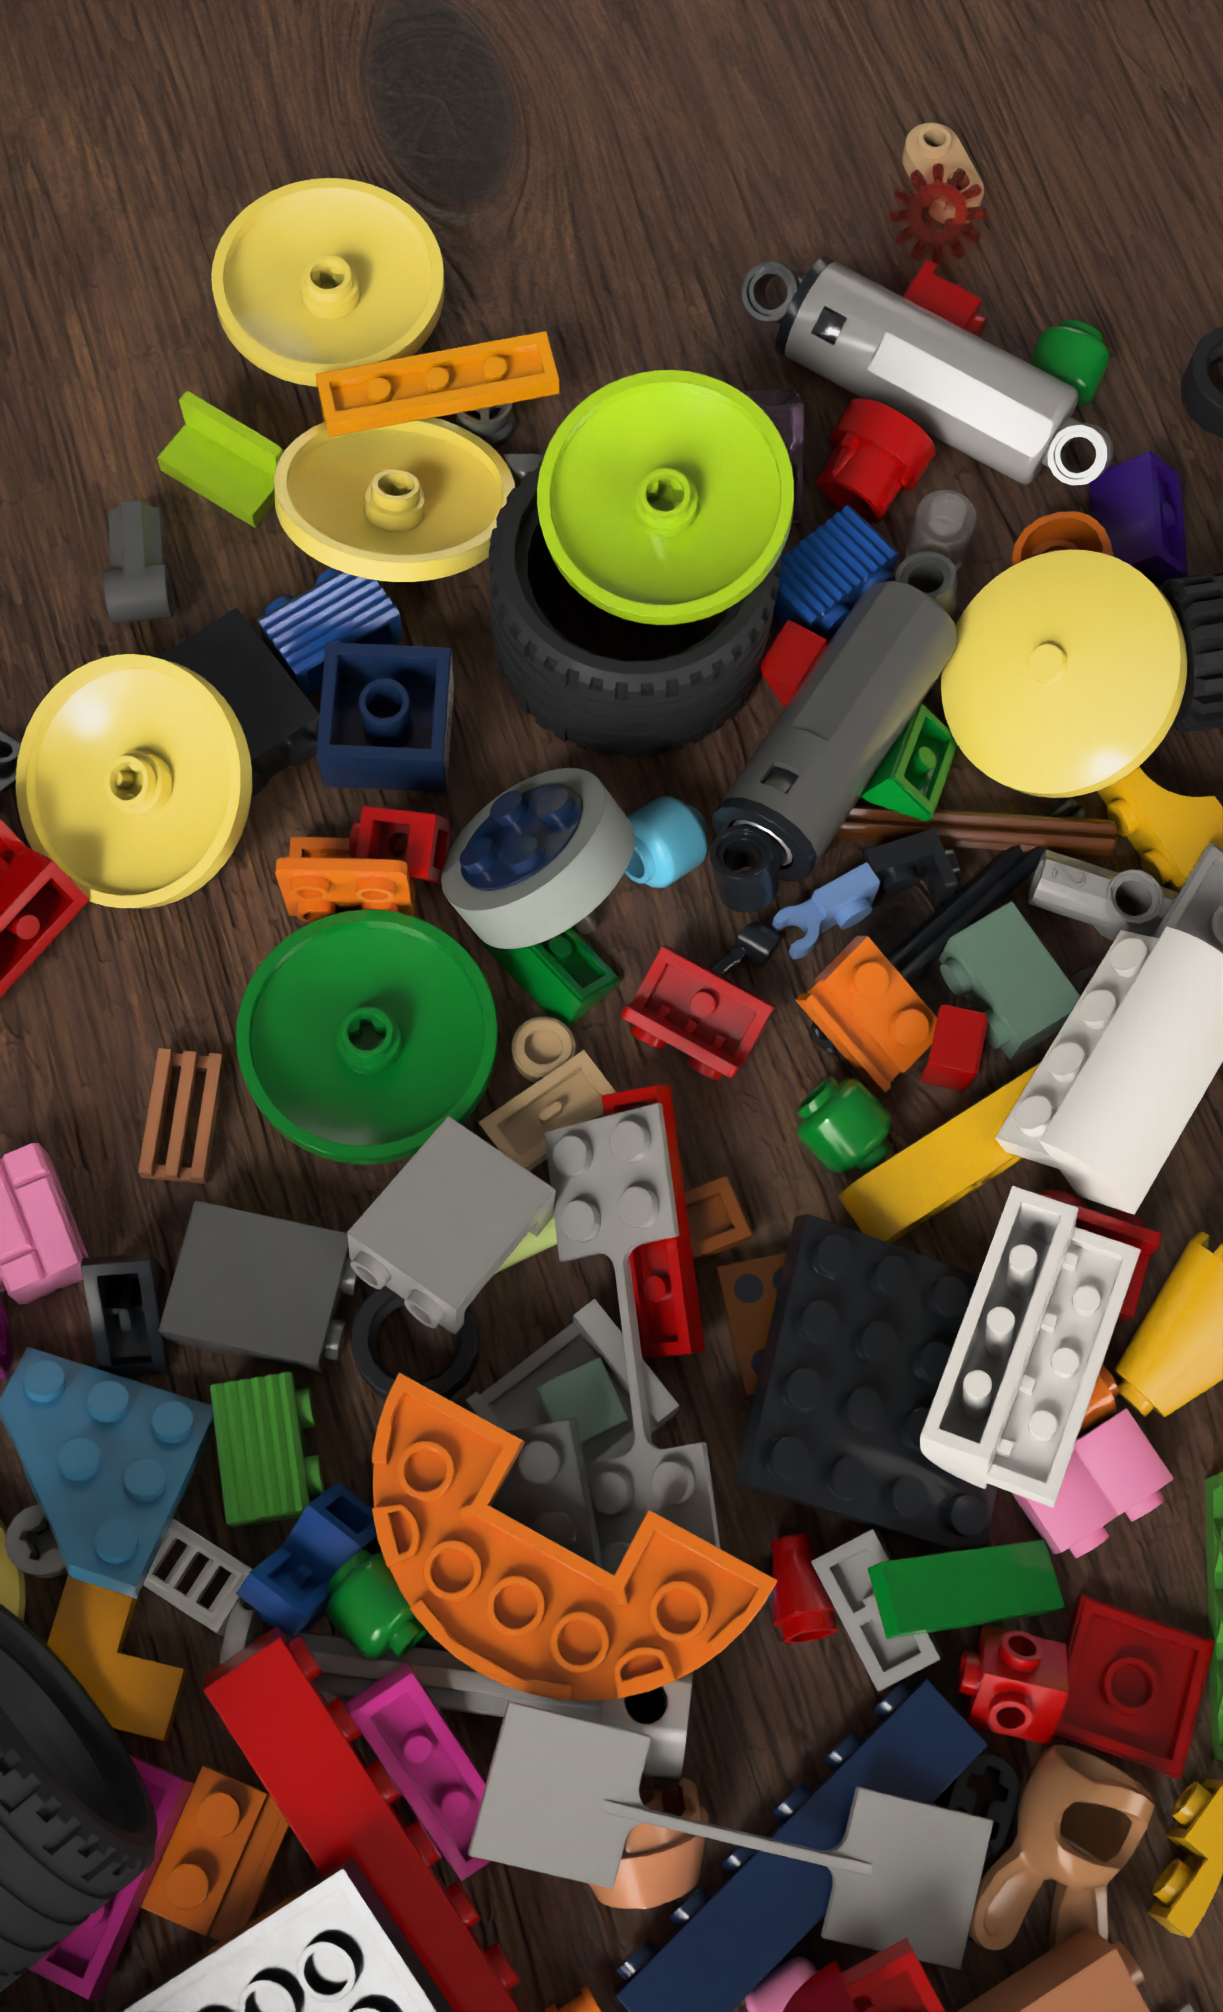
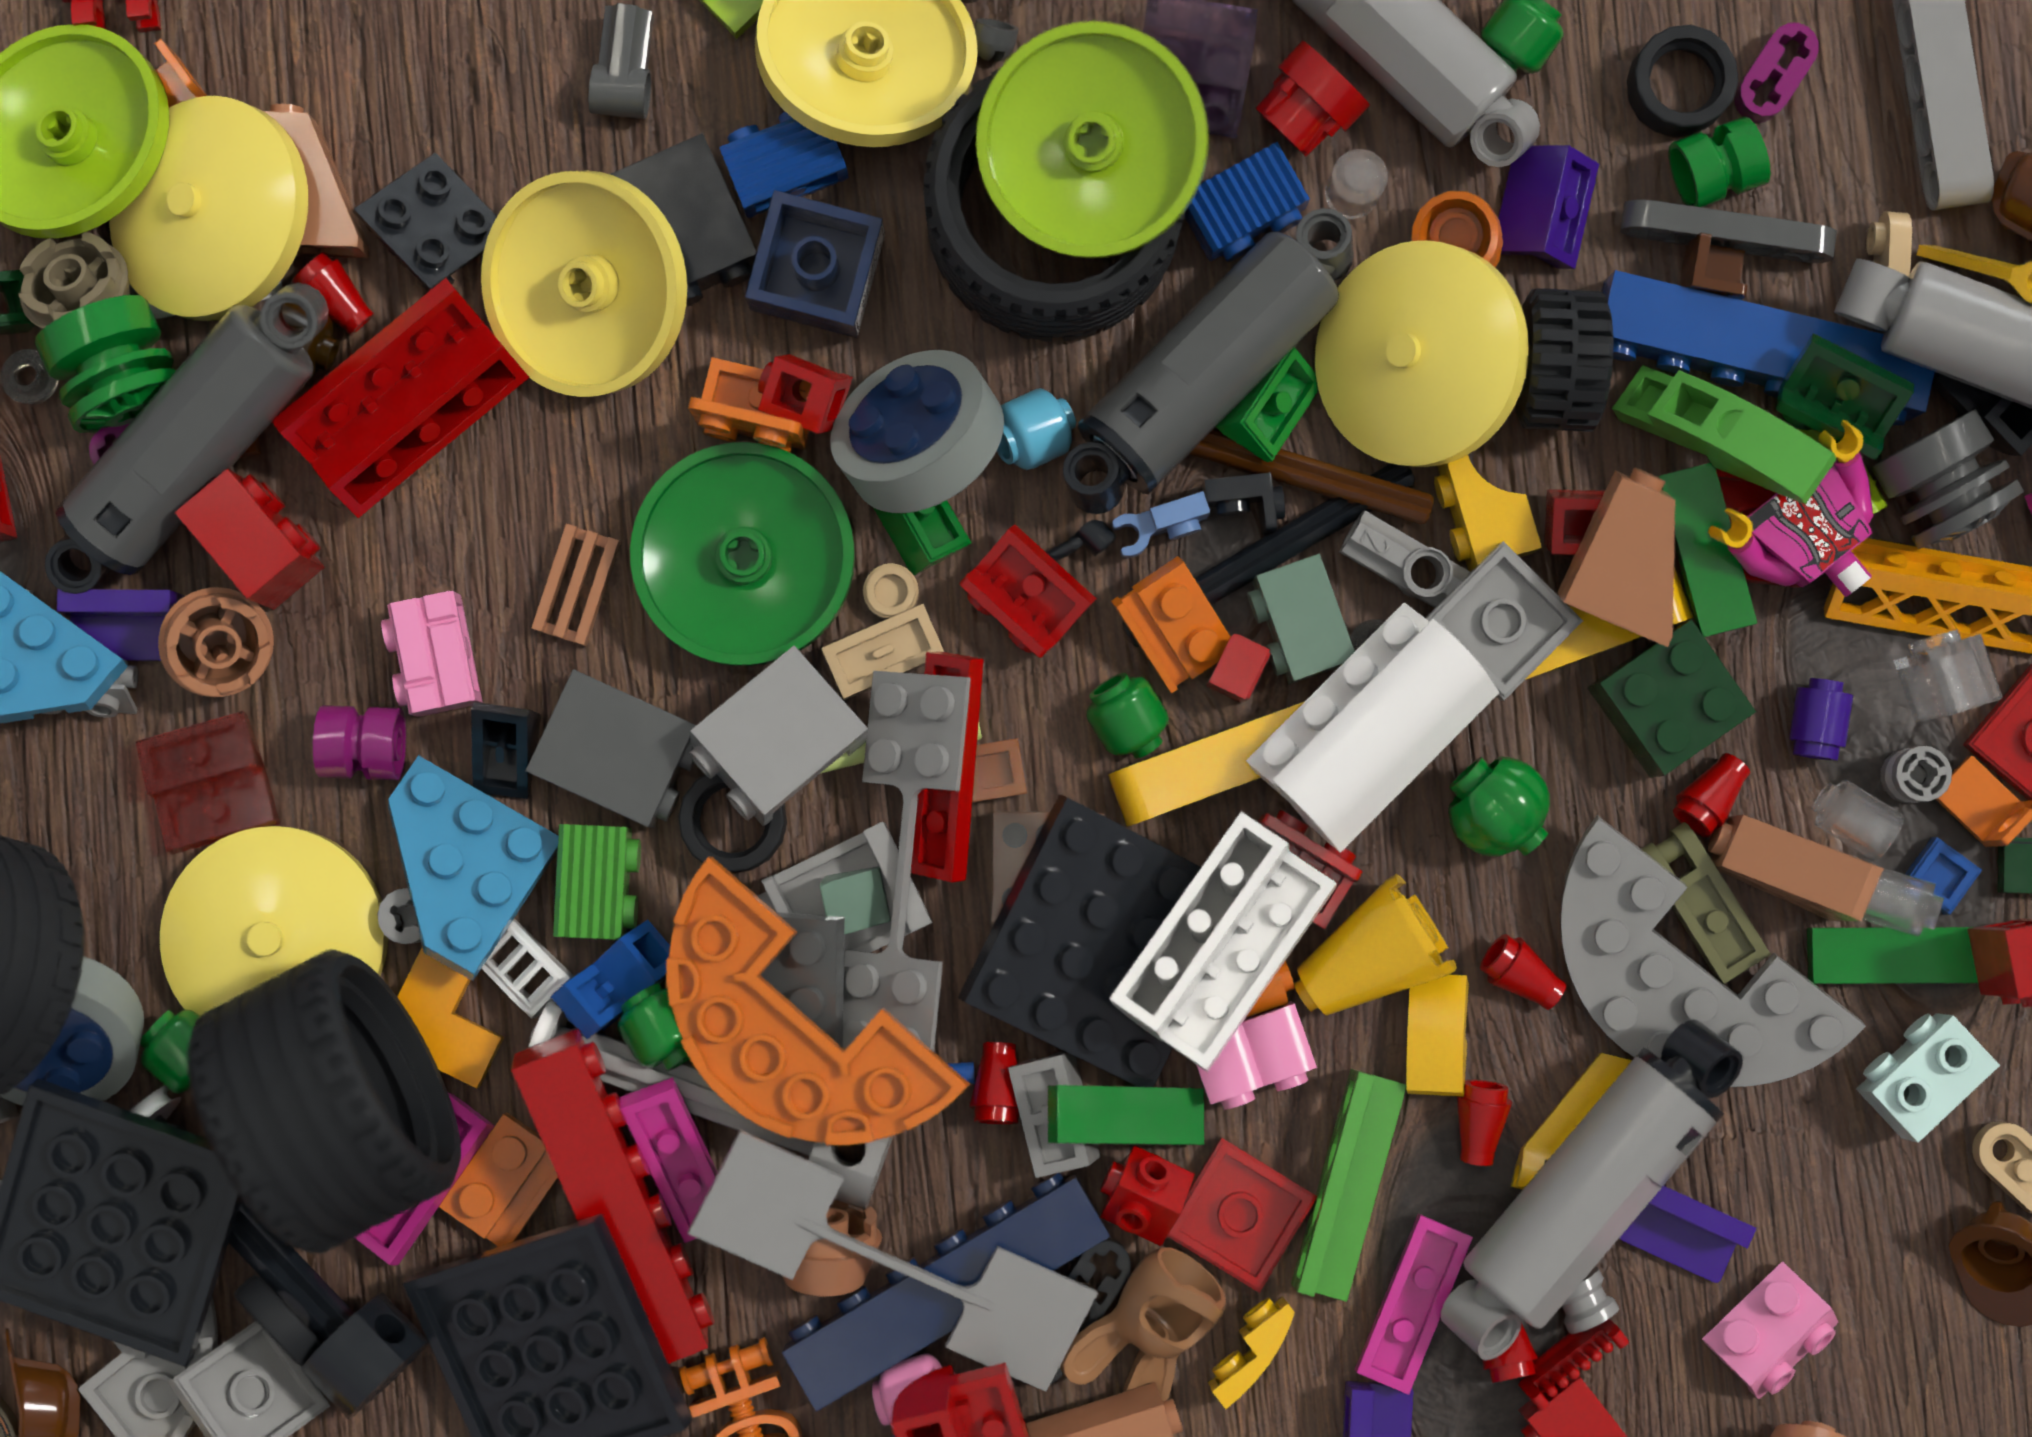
camera: 10 degrees right, 15 degrees up
red slope [760,620,827,708] -> none

